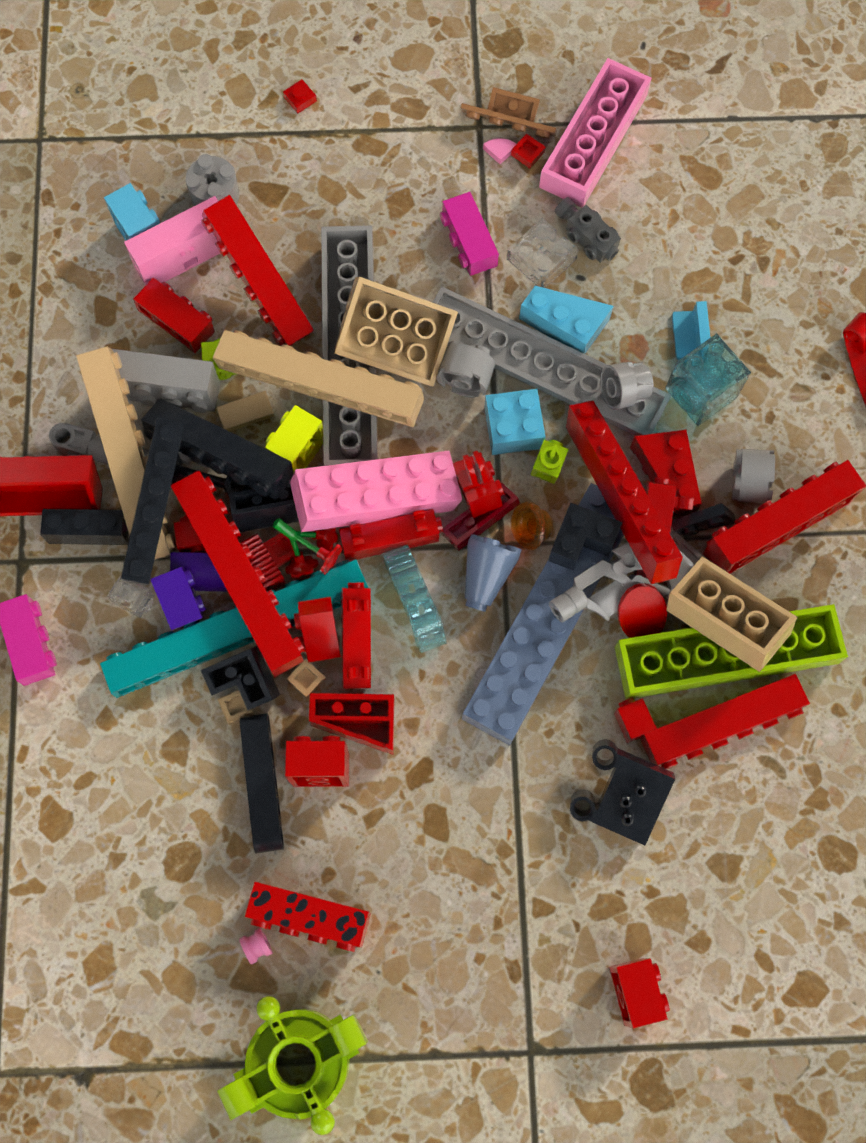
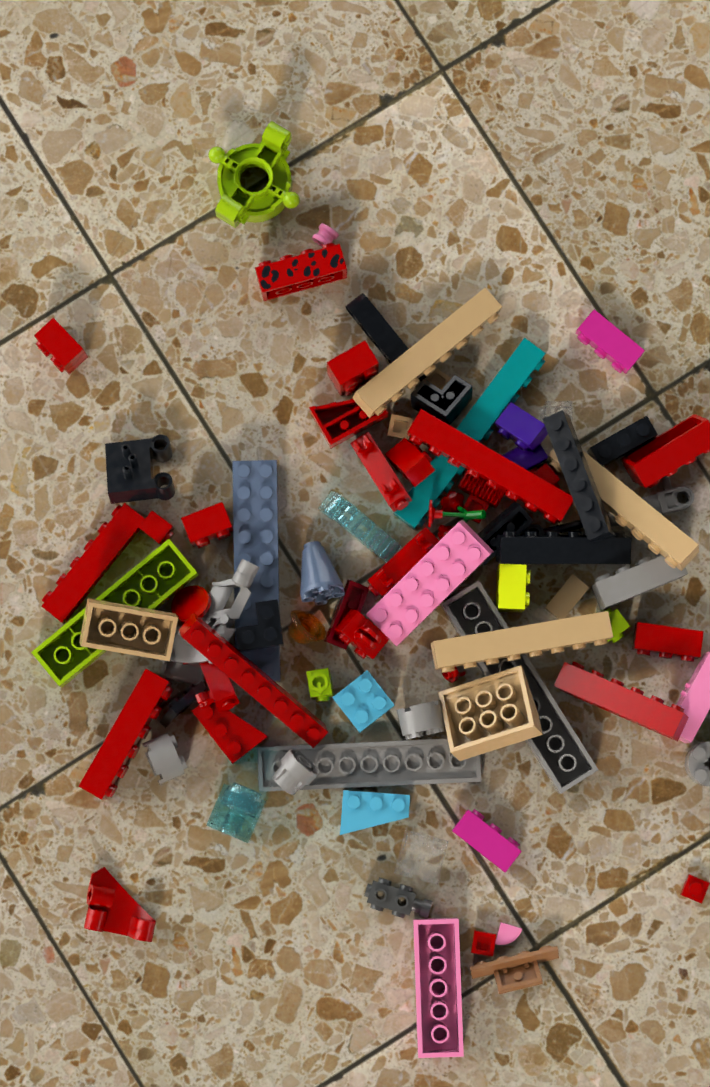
camera: 150 degrees right, 10 degrees up
medium azure panel [672,301,712,360] -> none
none -> red brick [181,502,233,549]
none -> tan brick [353,287,502,418]

